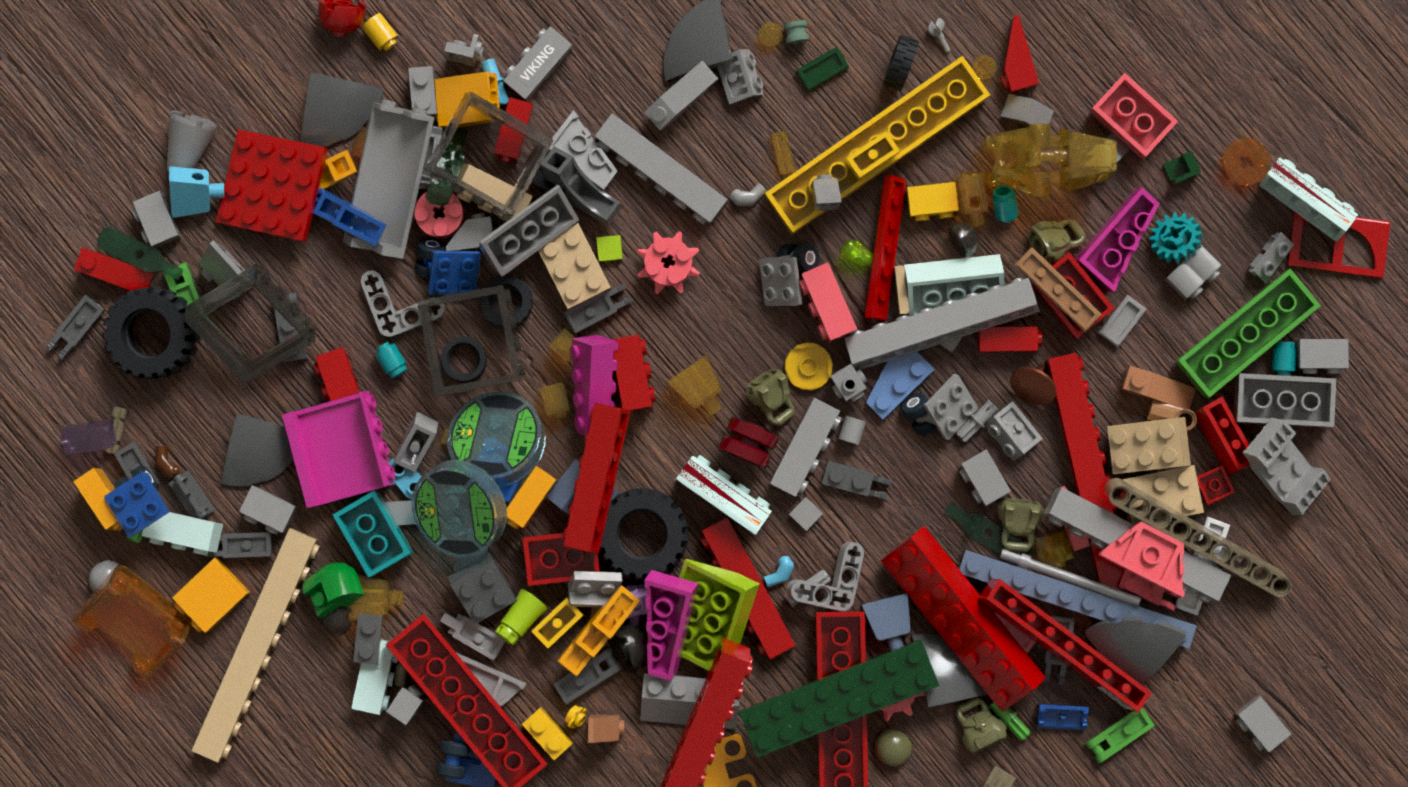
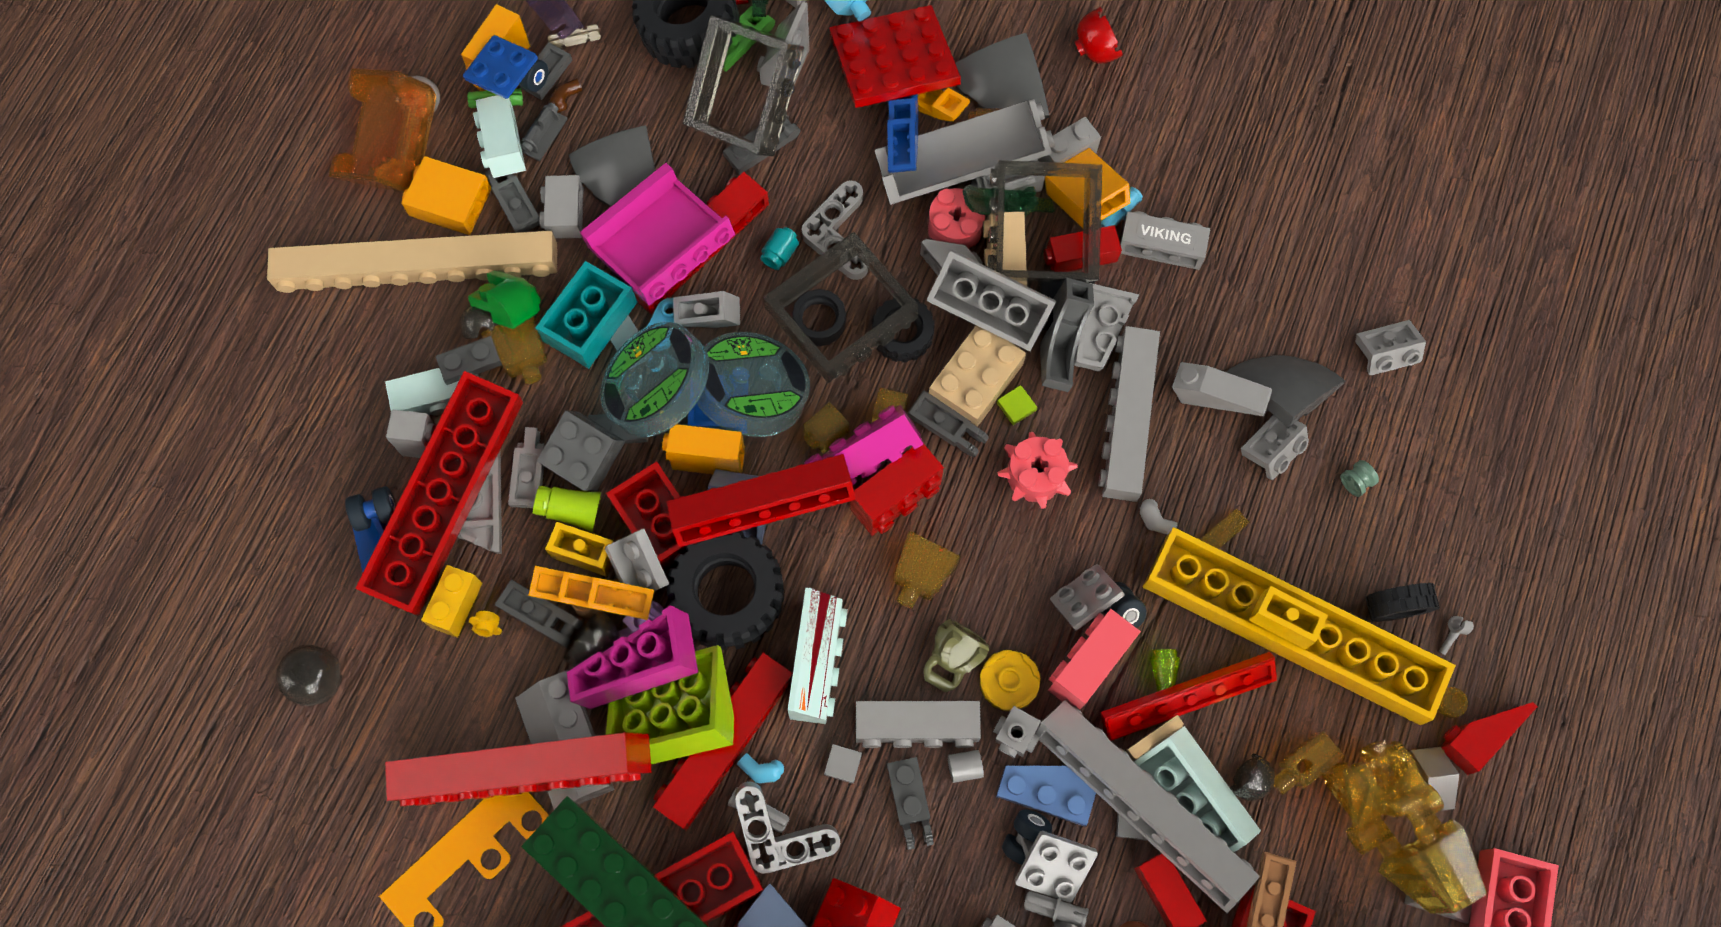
camera: 60 degrees right, 15 degrees down
yellow brick [362,13,398,51] -> none
blue plate [415,238,481,295] -> none
light grey bracket [444,34,484,67] -> none
nougat slope [588,714,624,743] -> none
dark red wheel [718,417,779,469] -> none
clear yellow plate [759,22,783,47] -> none
dark green tile [796,47,849,92] -> none
light grey slope [812,174,841,211] -> none
yellow brick [906,182,959,221] -> none
teal brick [992,185,1019,223] -> none
olive piece [1028,219,1086,264] -> none

